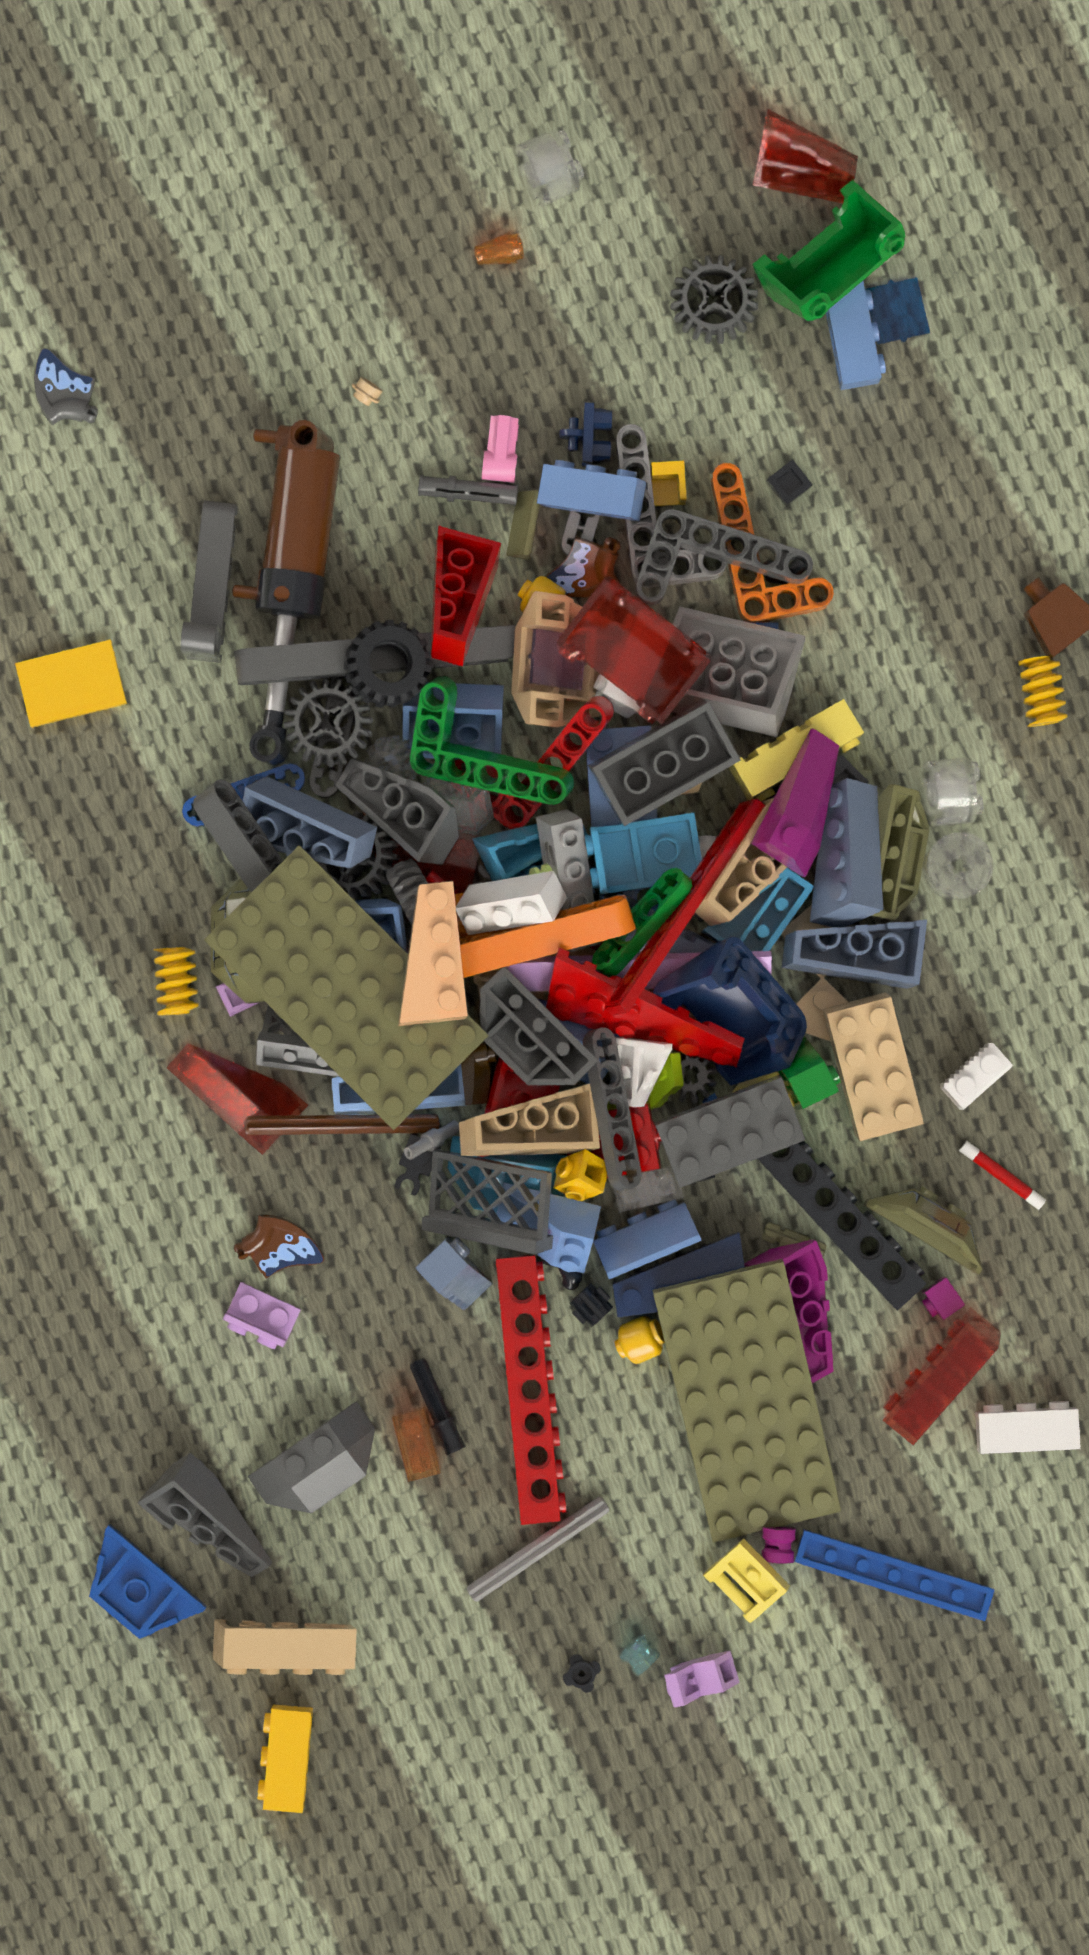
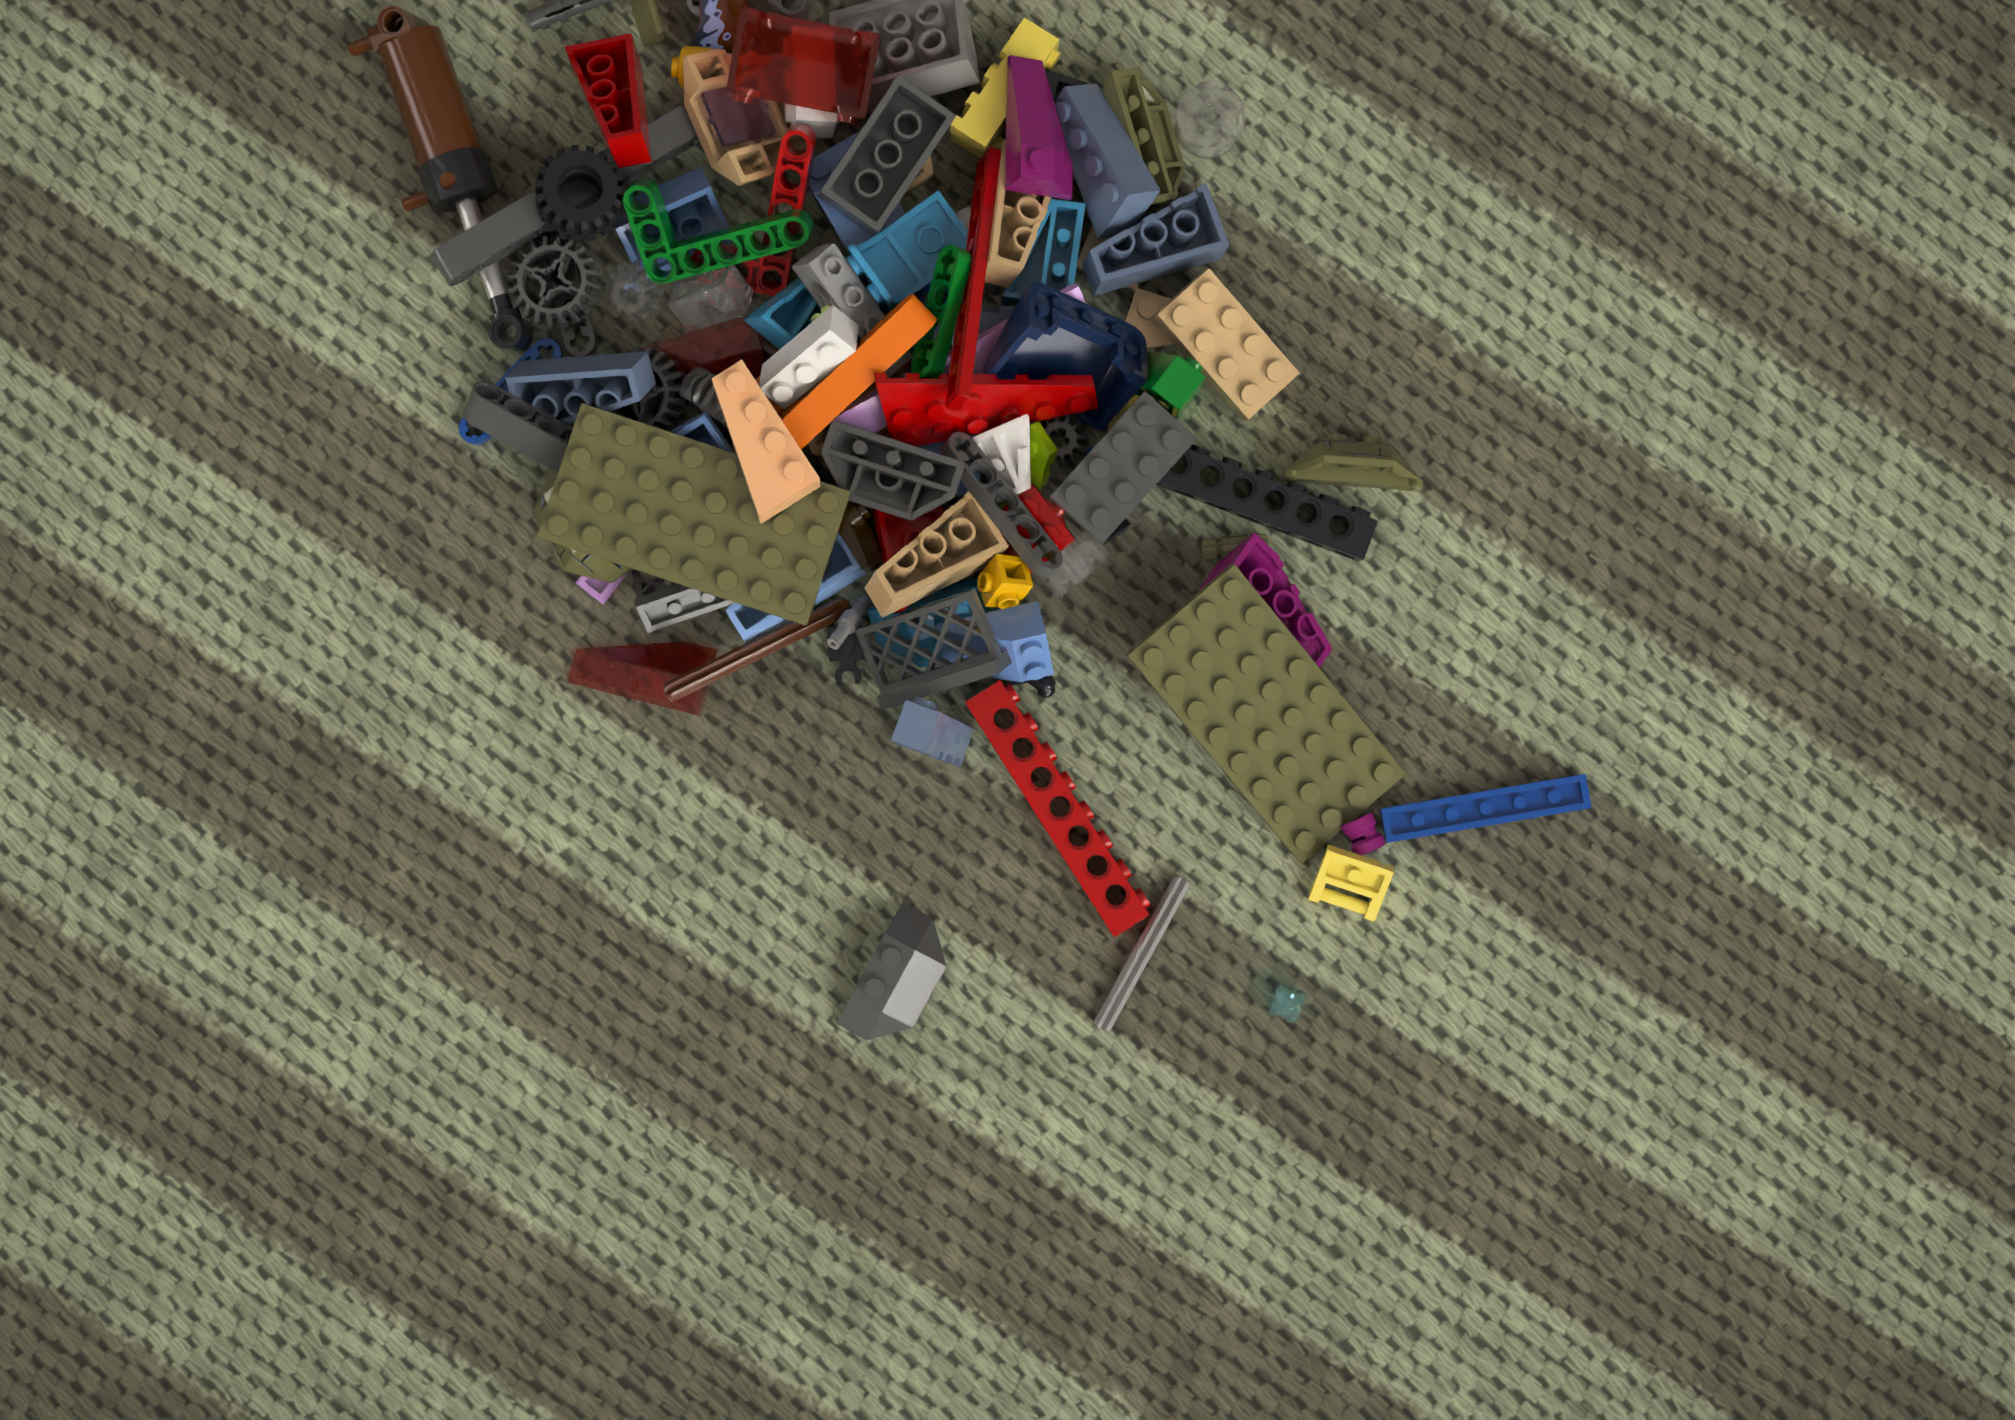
camera: 25 degrees left, 0 degrees up
yellow tile [15,639,127,728] -> none
dark grey arm [34,348,98,425] -> none
blue wing [89,1524,207,1639] -> none
dark grey wedge [138,1453,272,1577] -> none
yellow piece [153,947,199,1016] -> none
dark grey beam [181,500,238,663] -> none
tan wedge [213,1619,357,1675] -> none
lavender bracket [223,1282,301,1349] -> none
reddish brown arm [233,1214,324,1279] -> none
yellow brick [257,1704,313,1813] -> none
dark grey wedge [335,759,459,864] -> none
clear orange brick [392,1406,442,1482] -> none
black axle [410,1358,466,1456] -> none
black plate [563,1654,601,1693] -> none
black gear [570,1283,613,1327] -> none
medium blue slope [593,1199,702,1279] -> none
dark blue wedge [612,1232,745,1317] -> none
yellow head [615,1316,665,1364] -> none
lavender brick [664,1651,740,1707] -> none
clear red wedge [883,1307,1001,1446] -> none
magenta plate [921,1276,965,1320] -> none
clear brick [922,757,983,827] -> none
white brick [940,1043,1013,1110] -> none
red bar [959,1140,1046,1210] -> none
white brick [975,1401,1080,1454] -> none

